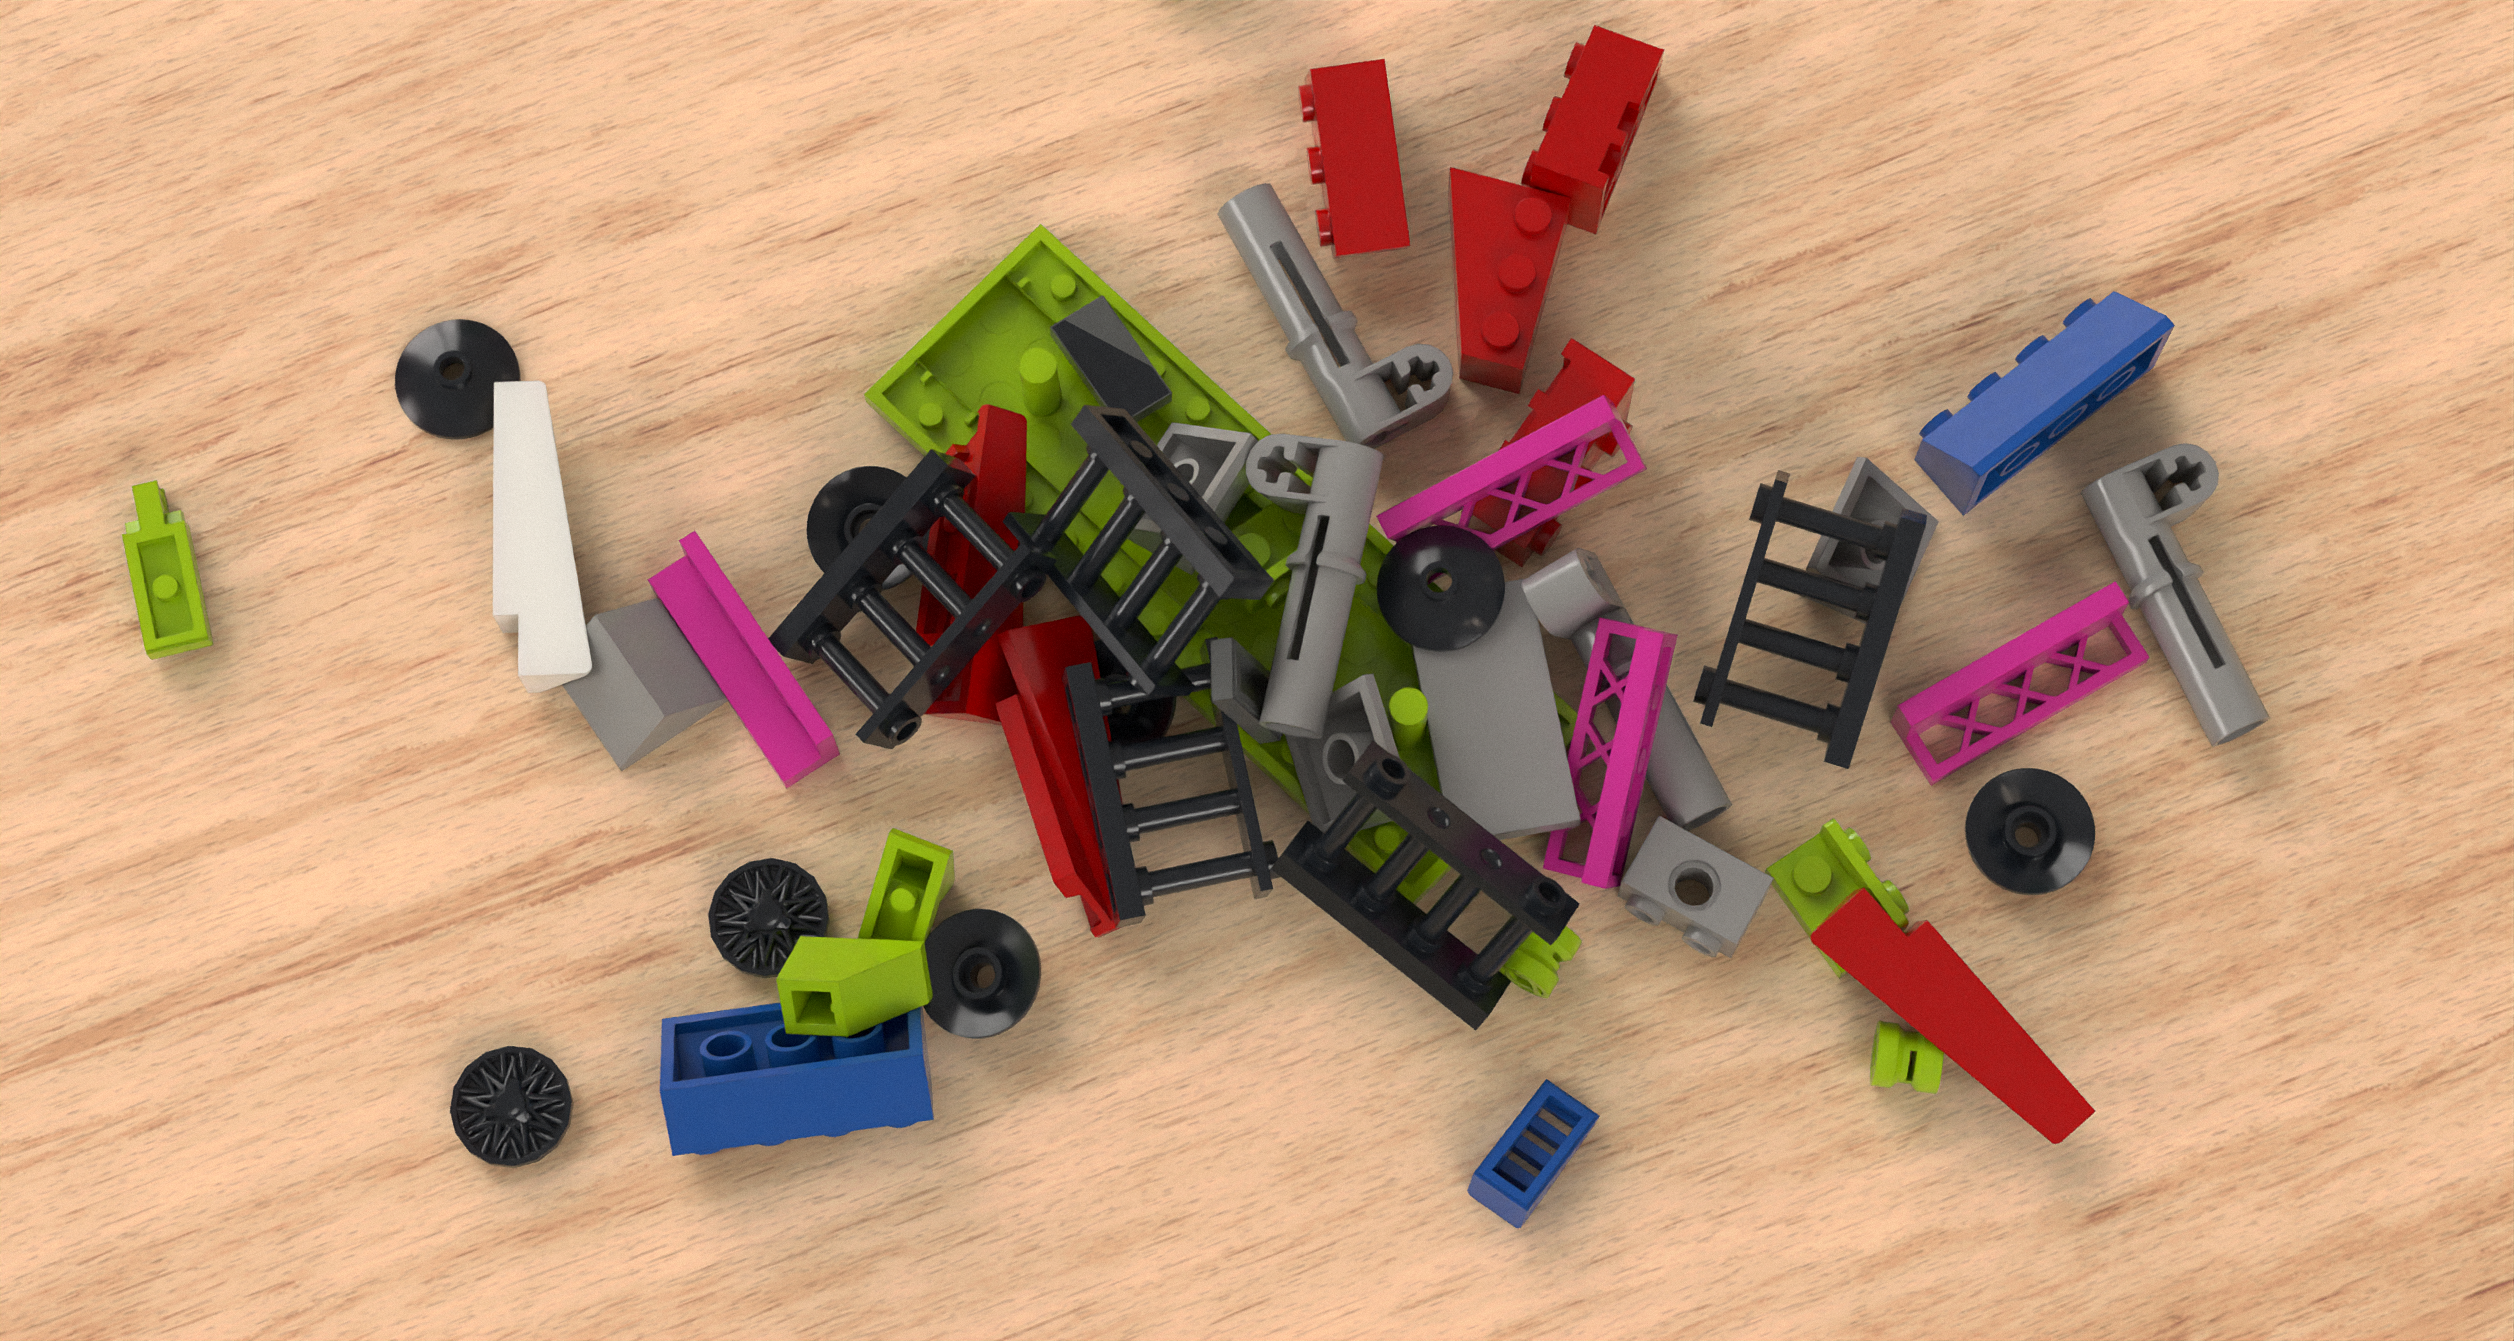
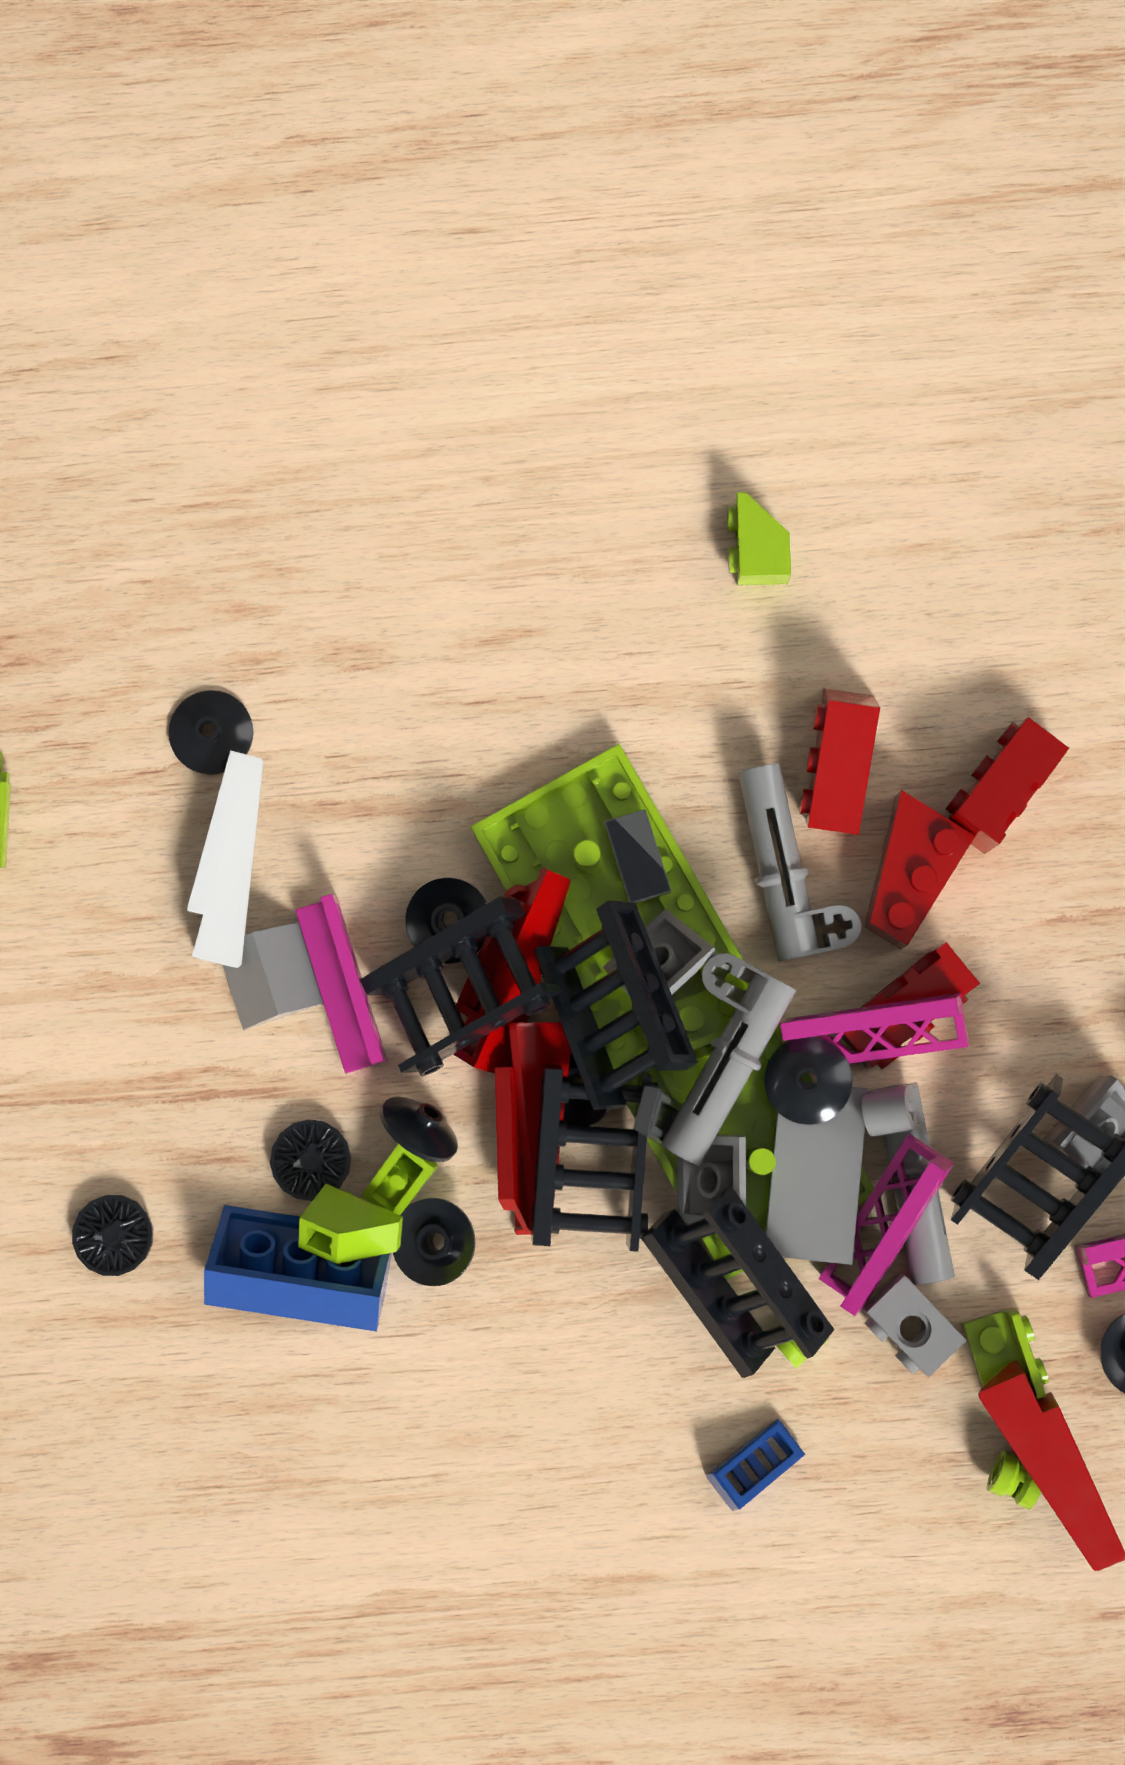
camera: 20 degrees right, 10 degrees up
none -> black dish [380,1096,458,1162]

